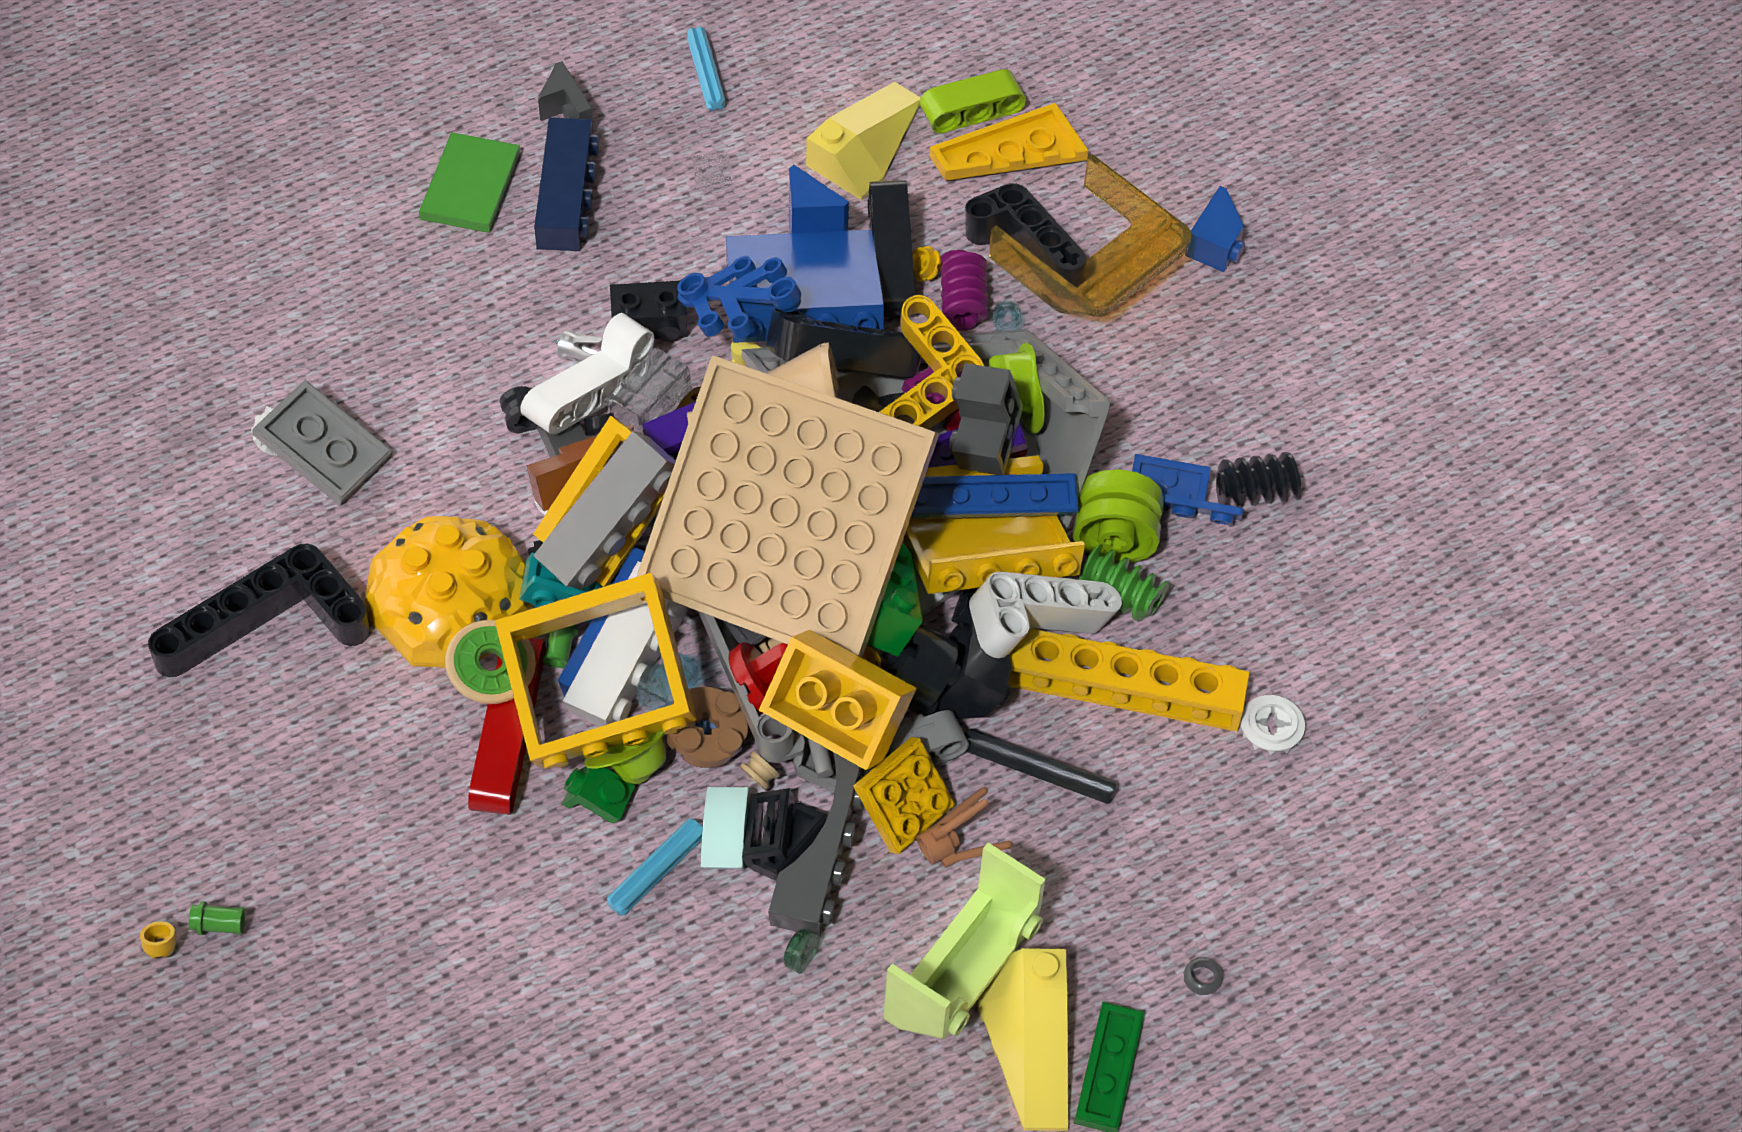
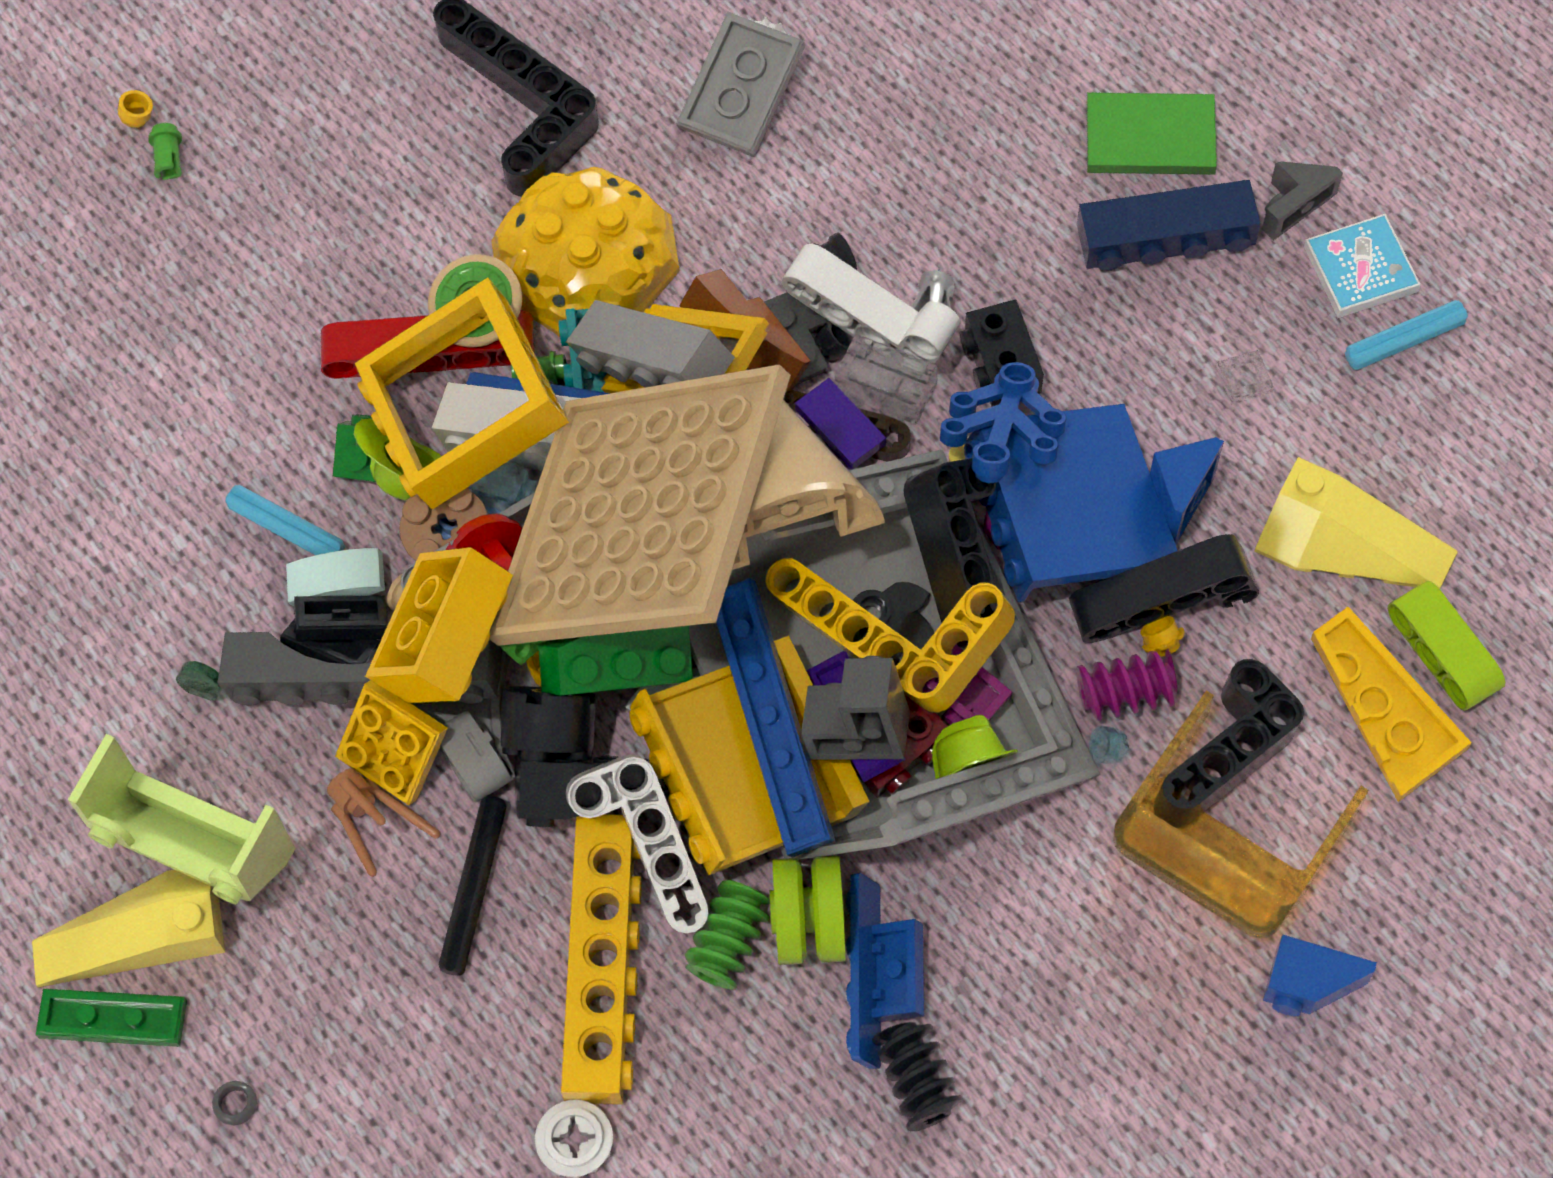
camera: 85 degrees right, 10 degrees up
none -> tile [1304,214,1421,318]

